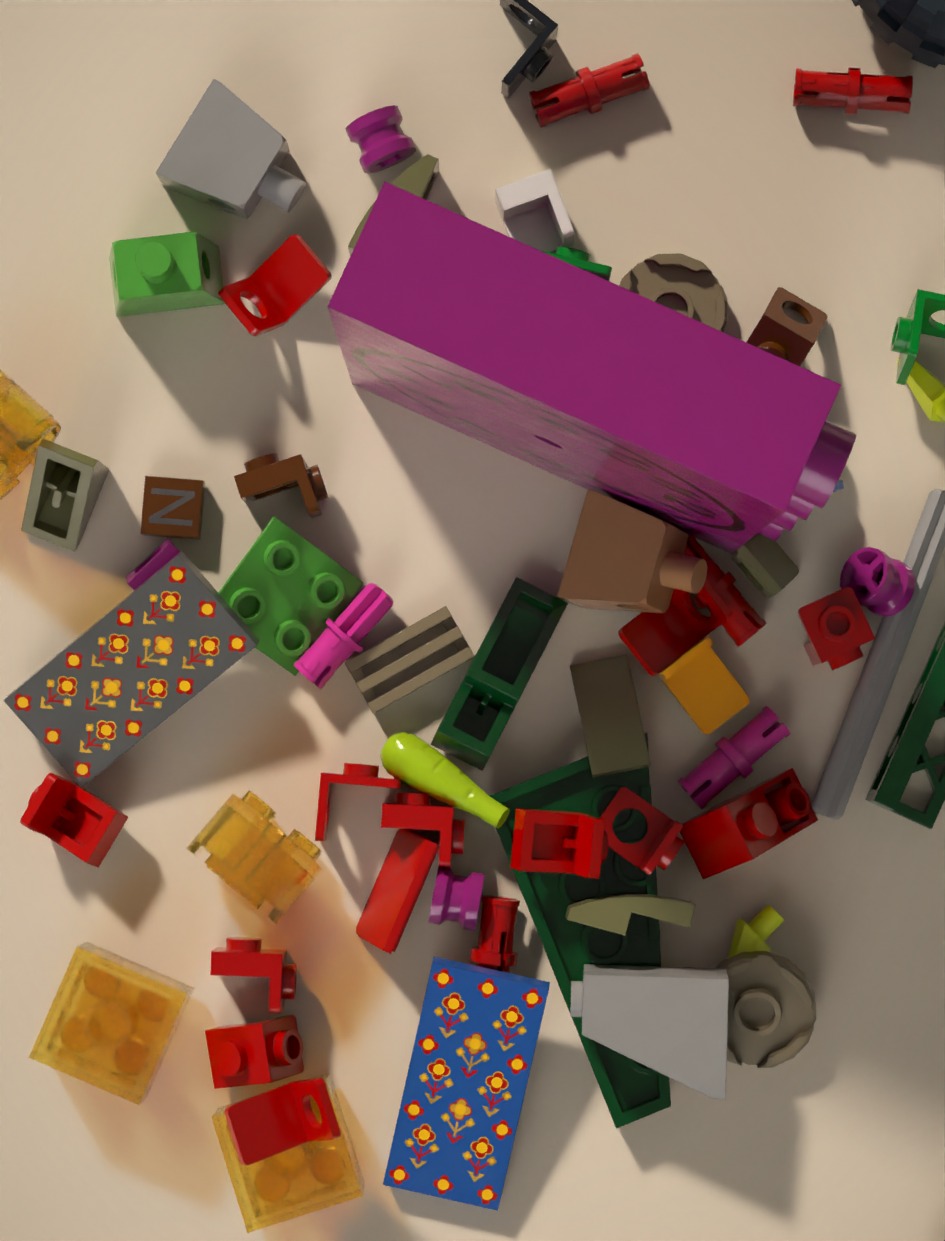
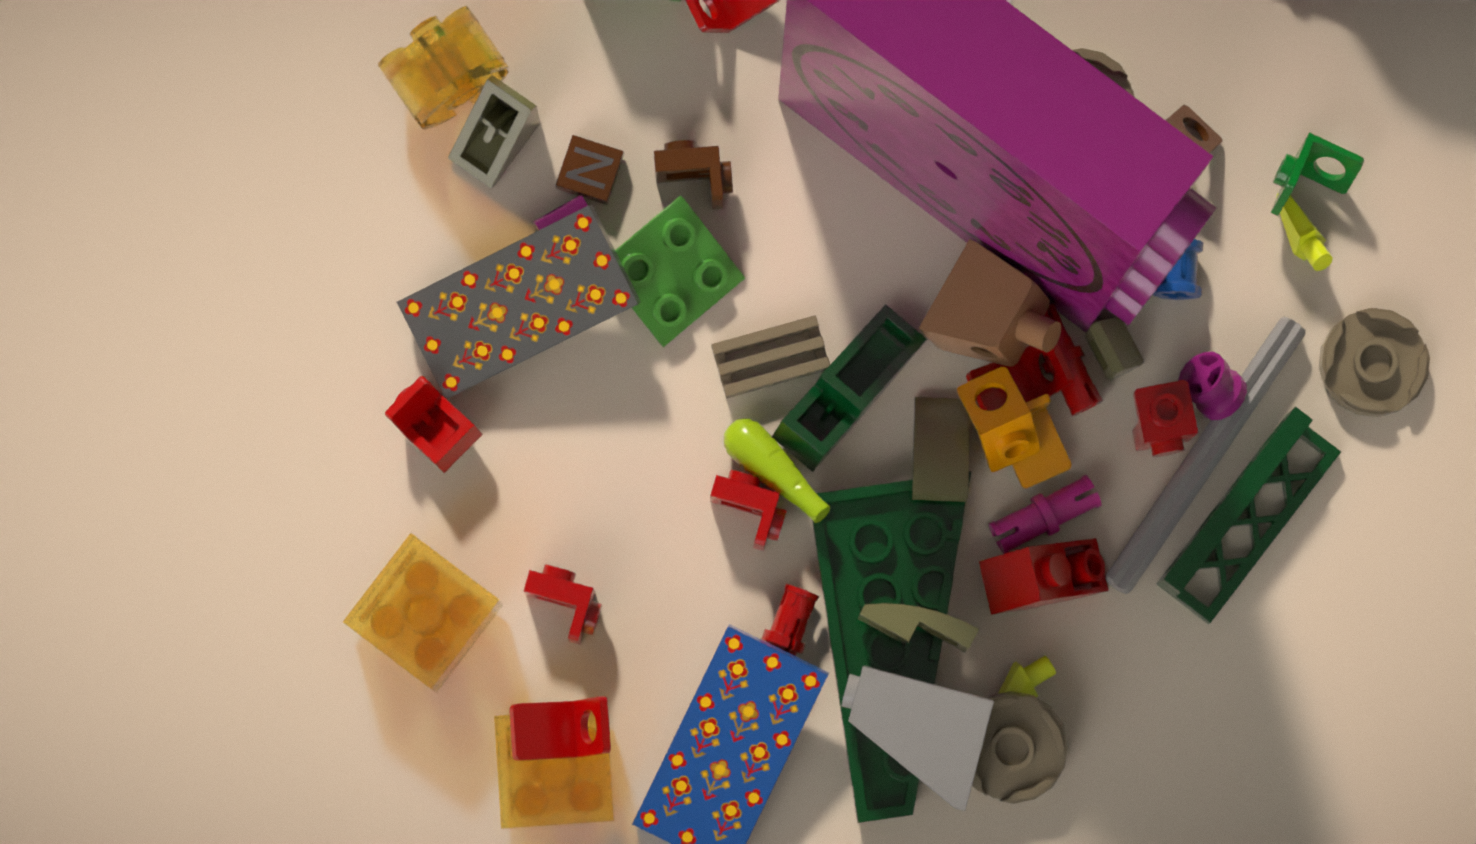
camera: 10 degrees right, 5 degrees down
clear yellow brick [186,790,323,925] -> none
red bracket [205,1015,304,1089] -> none
dark pink axle [293,583,394,689] -> none
red bracket [315,763,402,841] -> none
red slope [356,829,440,954] -> none
magenta wheel [428,866,485,931] -> none
red bracket [510,809,609,879] -> none
red bracket [600,787,684,875] -> none
none -> light orange bracket [957,367,1040,472]

